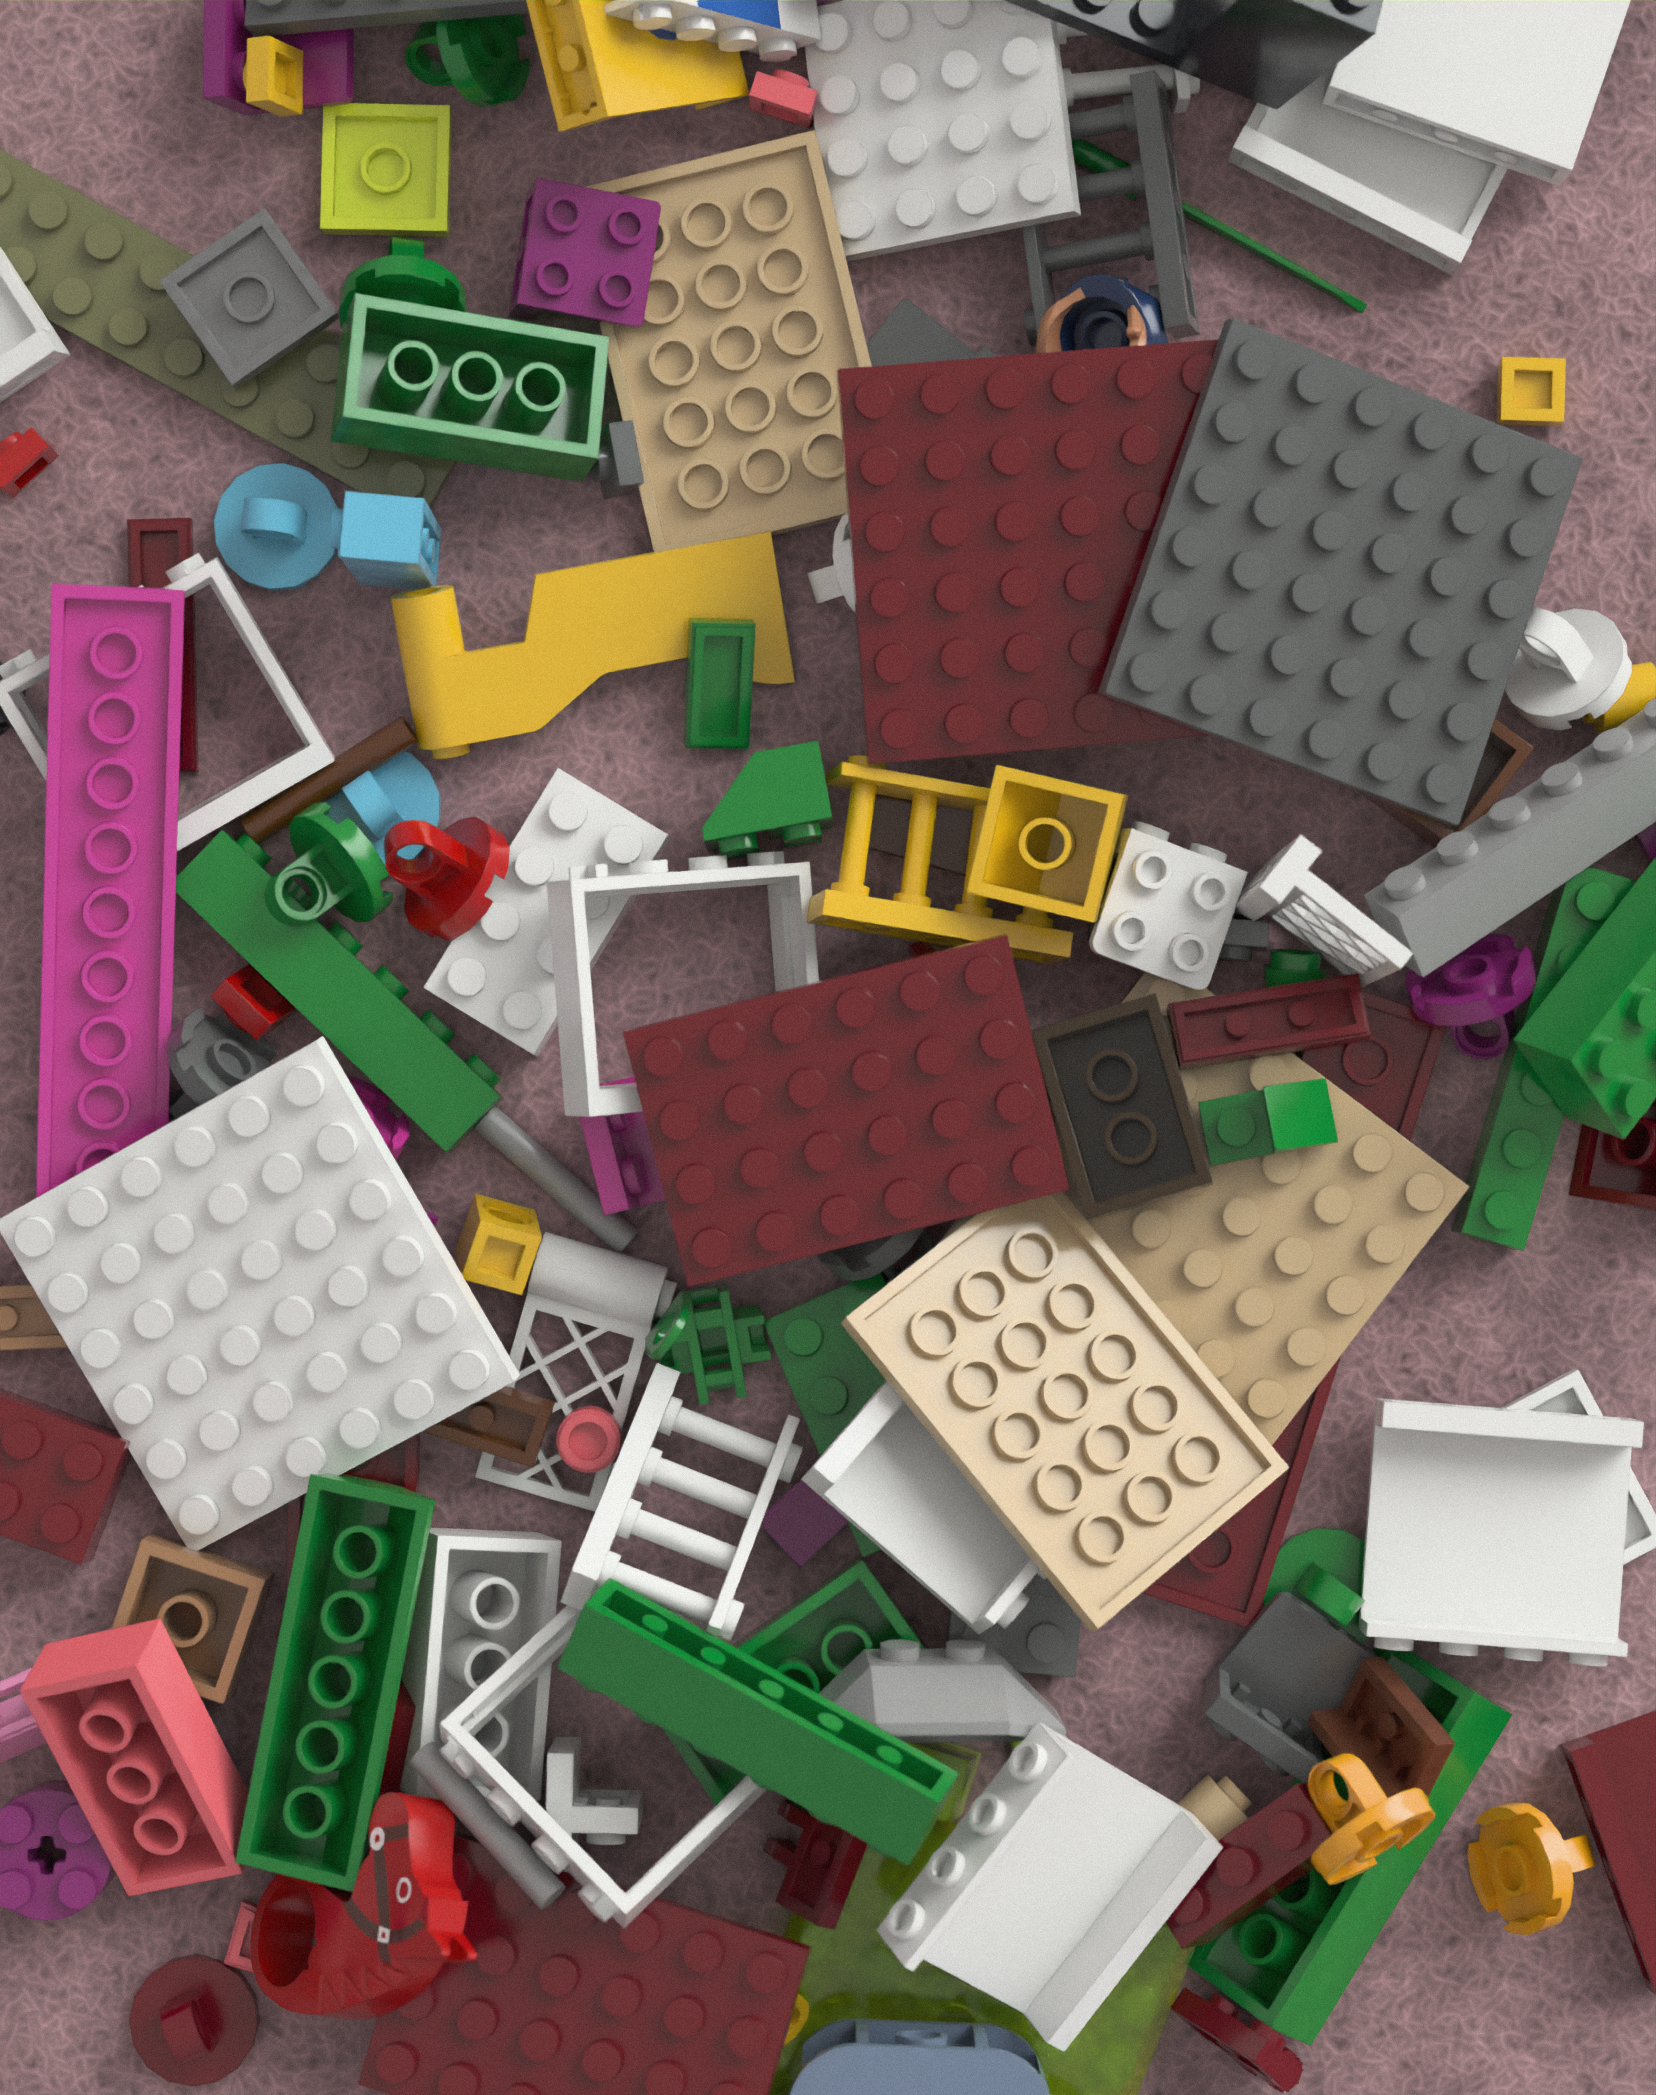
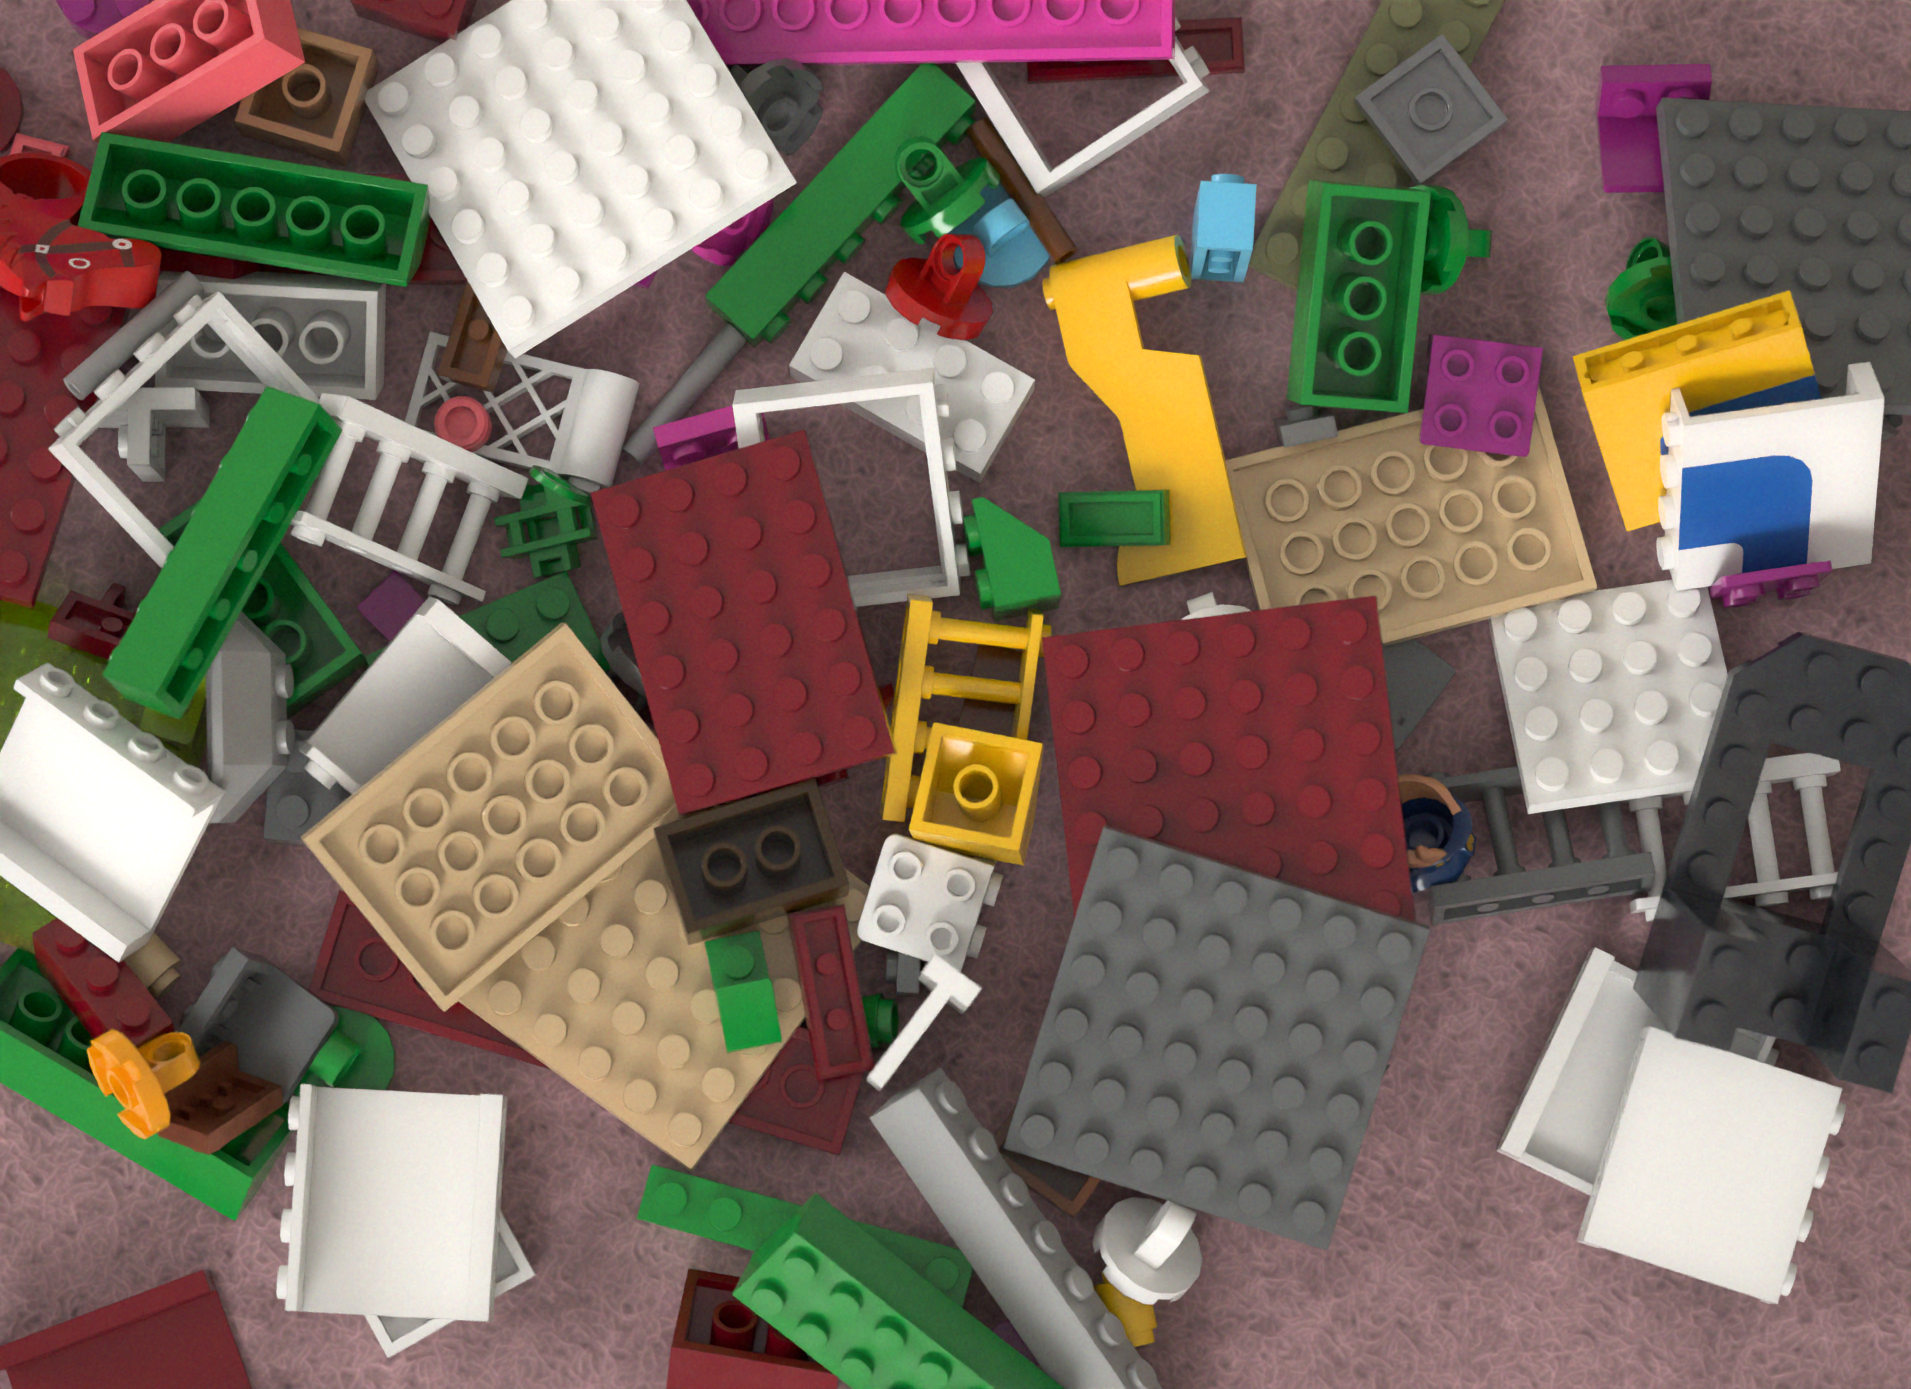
camera: 90 degrees right, 5 degrees down
red plate [211,964,296,1041] -> none
medium azure tile [214,463,339,591] -> none
yellow plate [243,36,303,117] -> none
neon yellow plate [320,103,452,237] -> none
yellow brick [455,1193,542,1295] -> none
coral plate [749,69,818,129] -> none
green sword [1072,138,1367,313] -> none
magenta tile [1406,934,1536,1060] -> none
light orange tile [1467,1802,1596,1936] -> none
yellow plate [1497,357,1566,426] -> none

